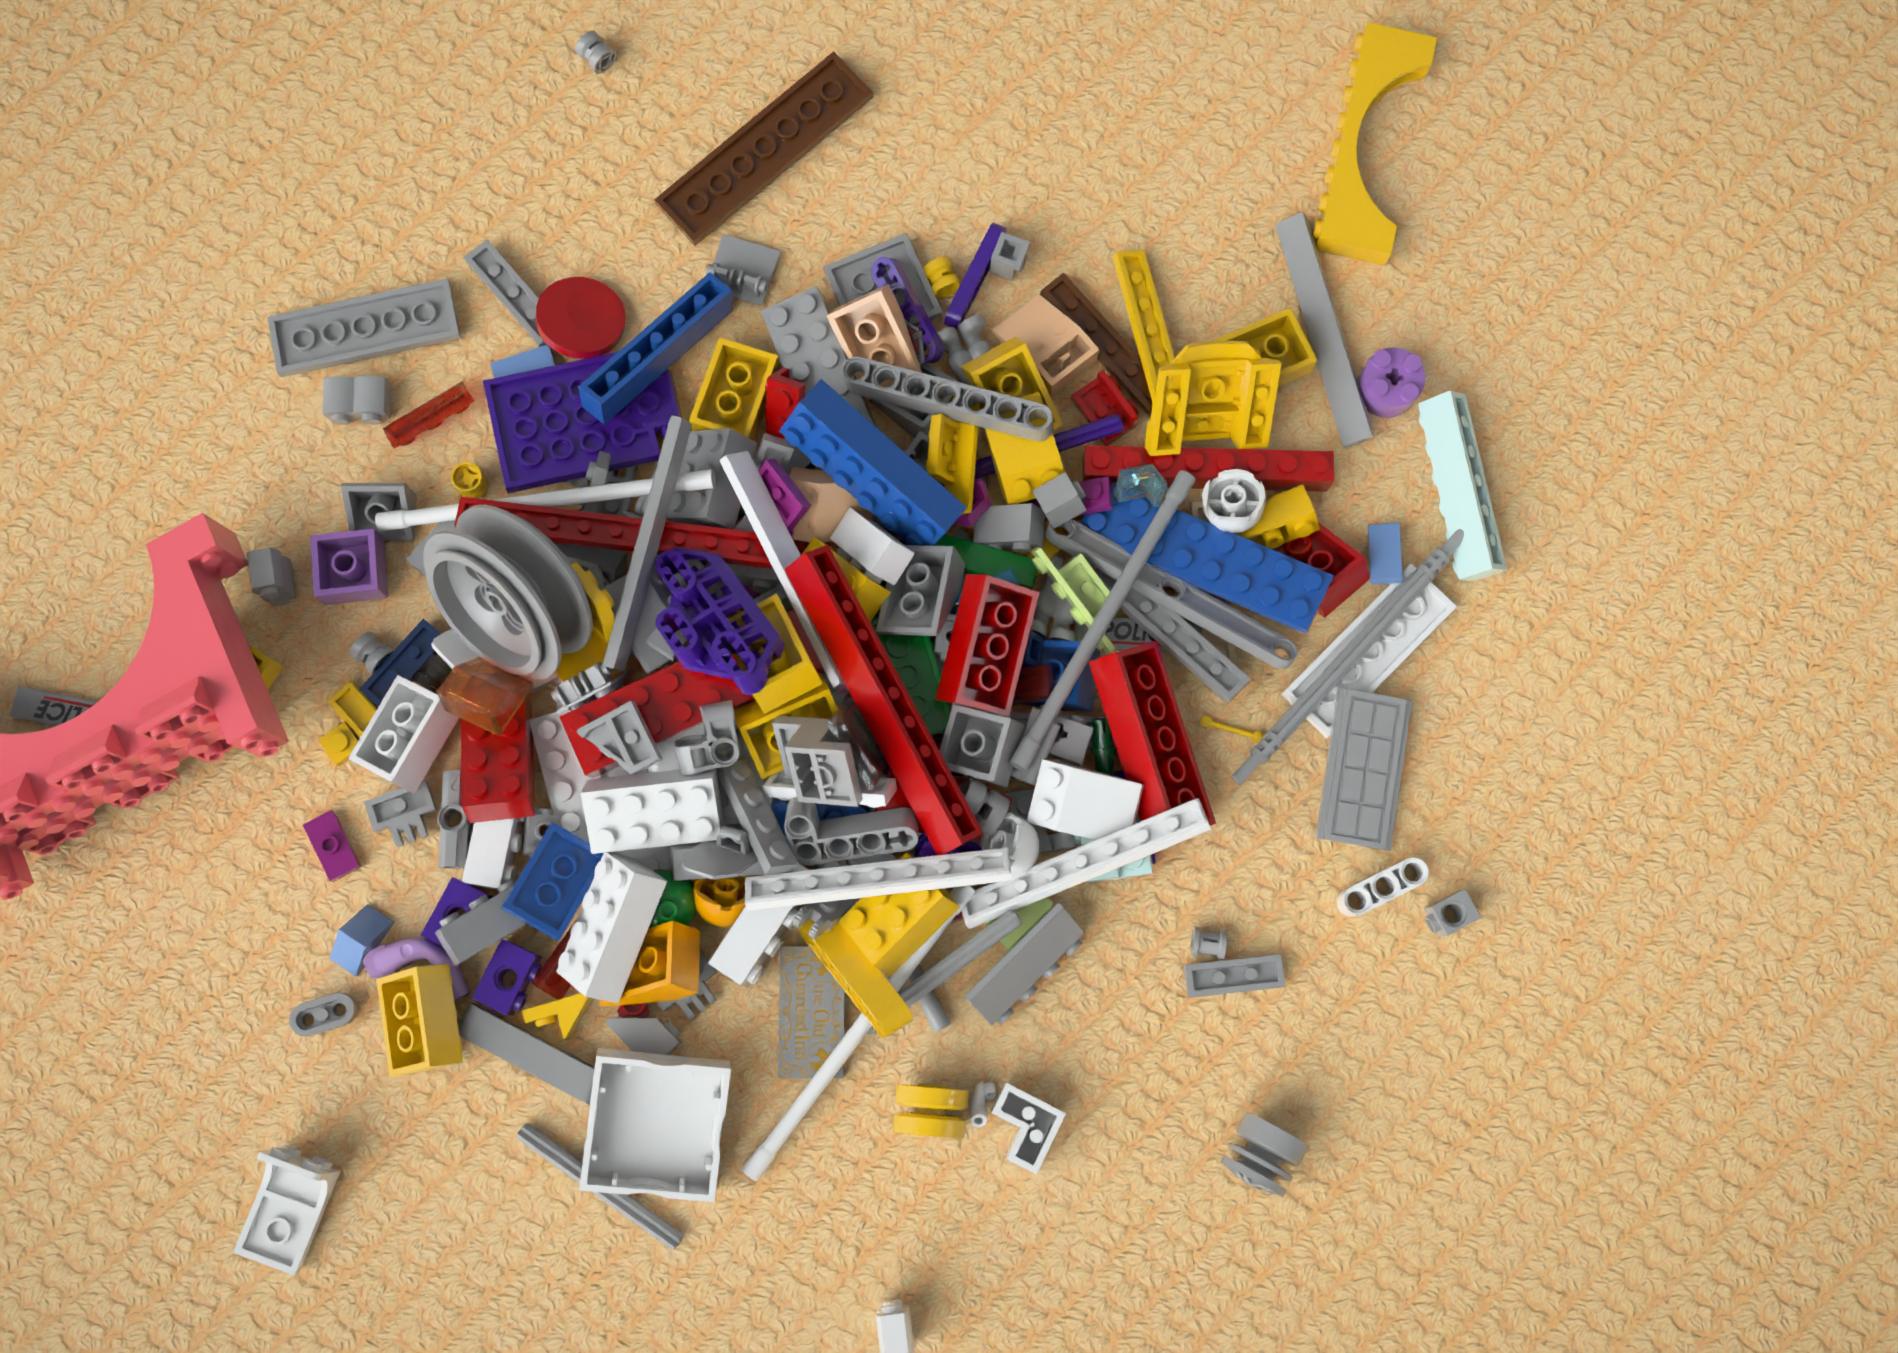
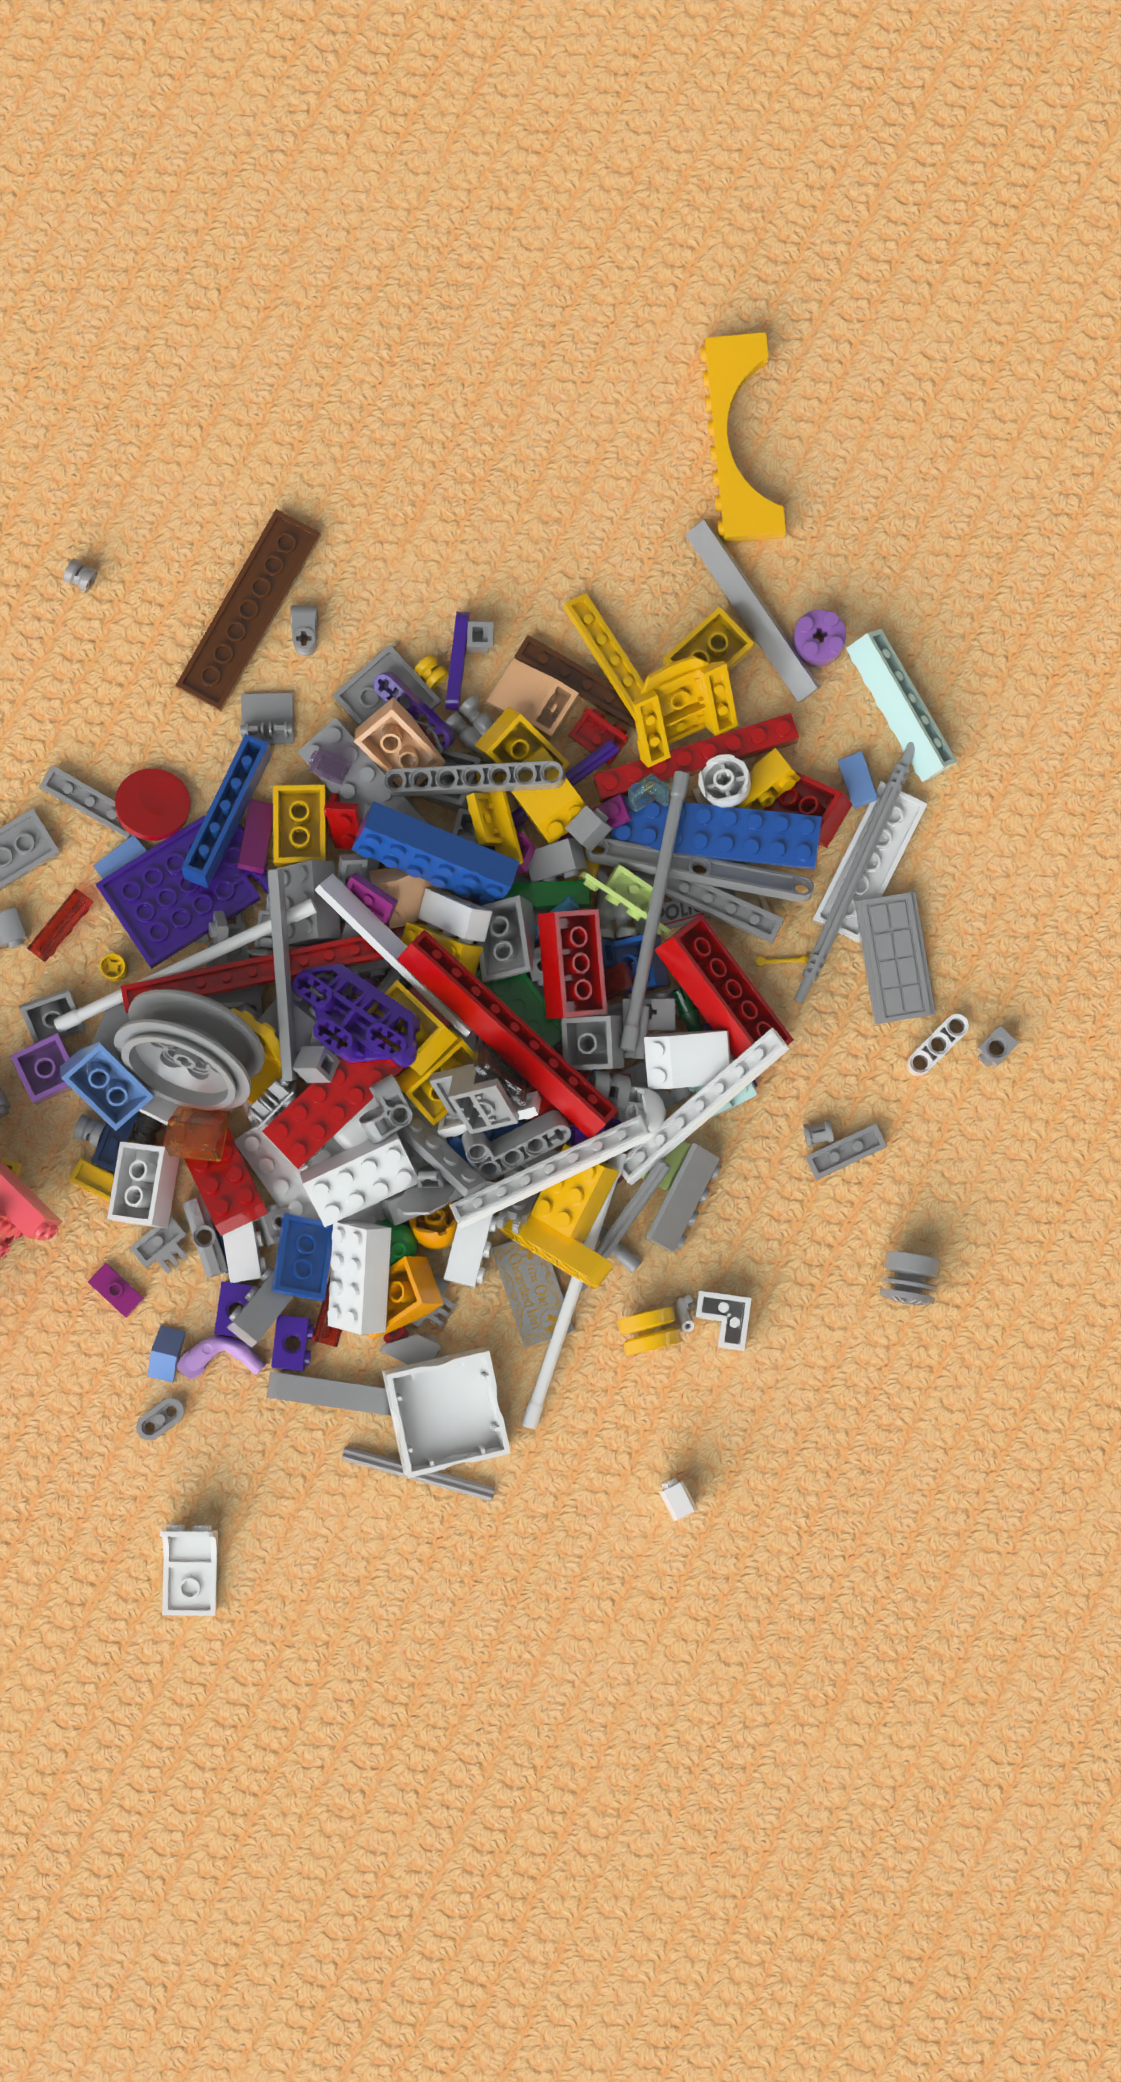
camera: 15 degrees left, 5 degrees up
yellow plate [318,721,359,767] -> none
yellow brick [377,964,463,1077] -> none
yellow slope [522,993,593,1039] -> none
light grey wing [577,701,663,775] -> none
none -> medium blue slope [60,1042,155,1131]
none -> magenta tile [237,799,273,874]
none -> light grey piece [291,605,318,656]
none -> light grey brick [292,1046,340,1083]
none -> clear purple brick [309,747,352,785]

